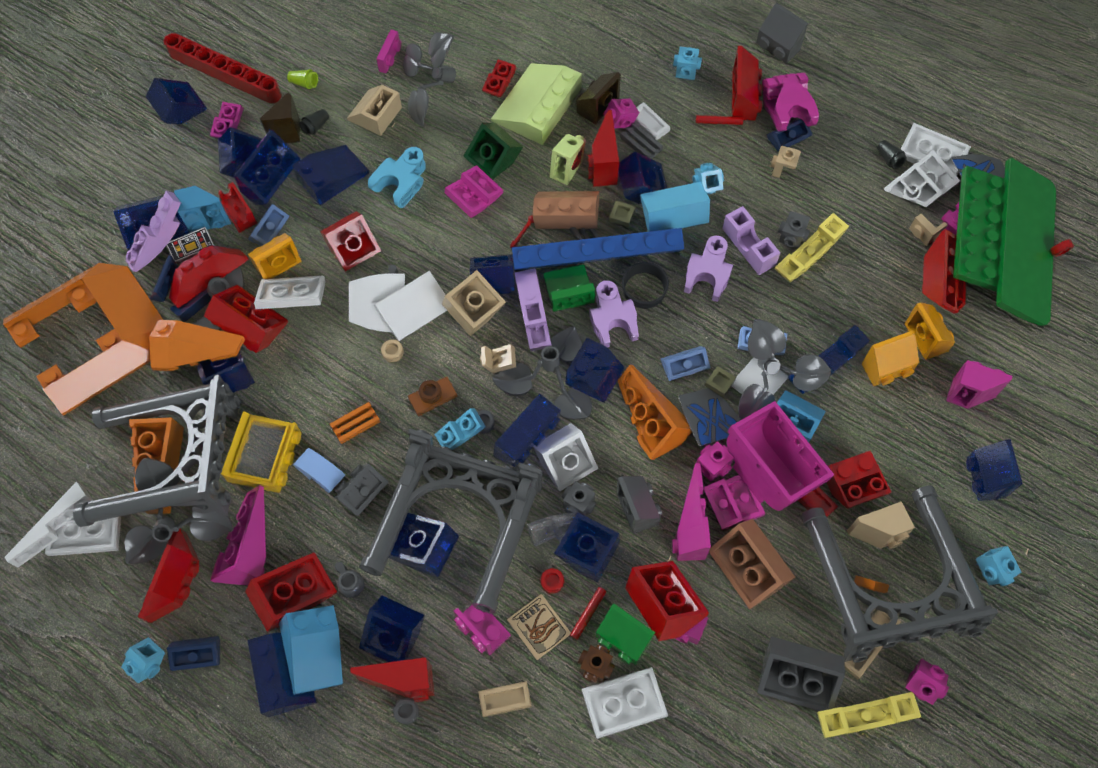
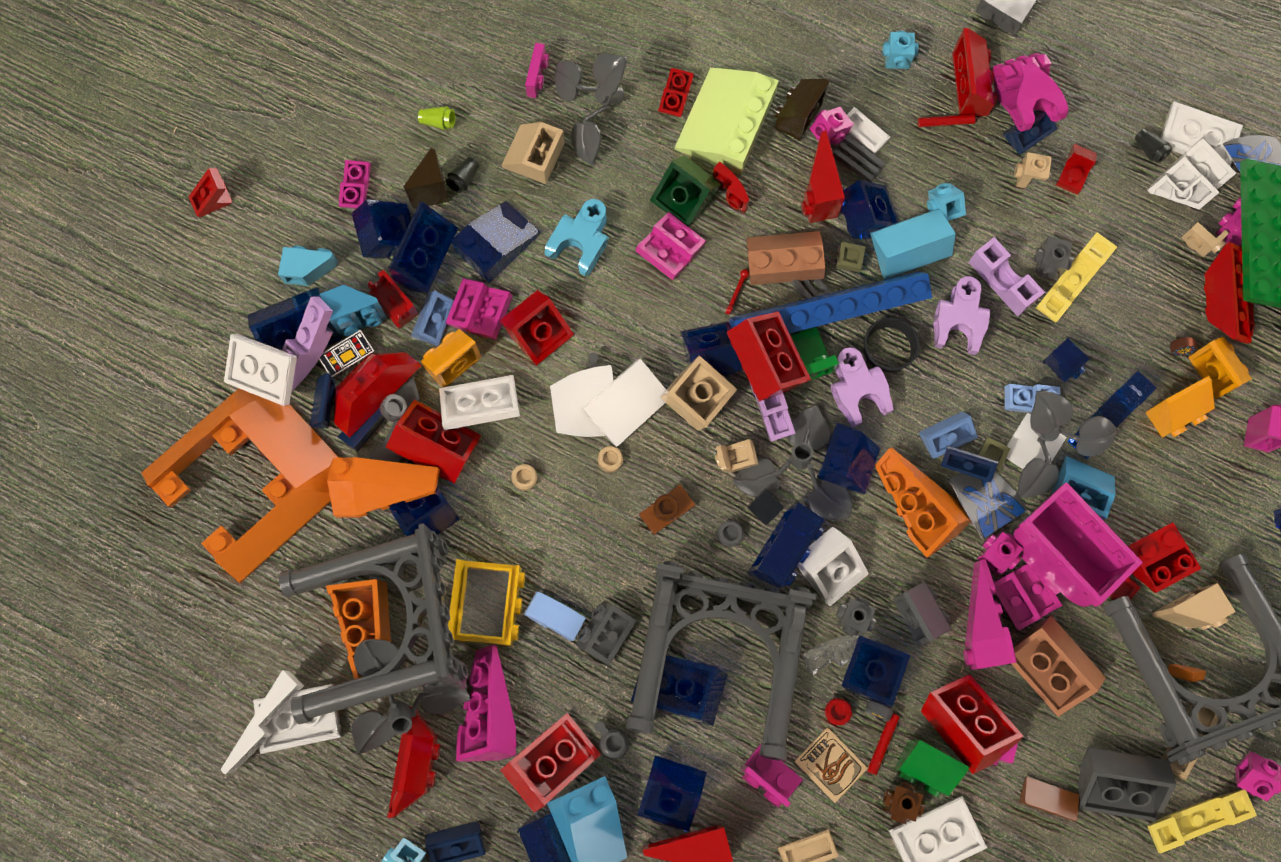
camera: 10 degrees left, 10 degrees up
clear blue slope [145,78,207,124] -> none
red beam [163,33,282,103] -> none
orange tile [330,402,381,444] -> none
medium azure slope [435,408,486,450] -> none
yellowish green torso [550,134,586,185] -> none
none -> red slope [188,168,232,217]
none -> white tile [224,334,297,406]
none -> medium azure slope [278,245,338,286]
none -> dark pink slope [446,278,513,340]
none -> tan tile [511,464,537,491]
none -> red slope [712,161,749,213]
none -> red slope [726,311,811,402]
none -> black tile [747,489,784,525]
none -> dark grey tile [865,700,893,721]
none -> dark blue slope [941,445,998,482]
none -> slope [1019,776,1079,822]
none -> clear blue brick [1043,338,1090,382]
none -> red slope [1056,144,1096,195]
none -> copper tile [1169,337,1198,356]

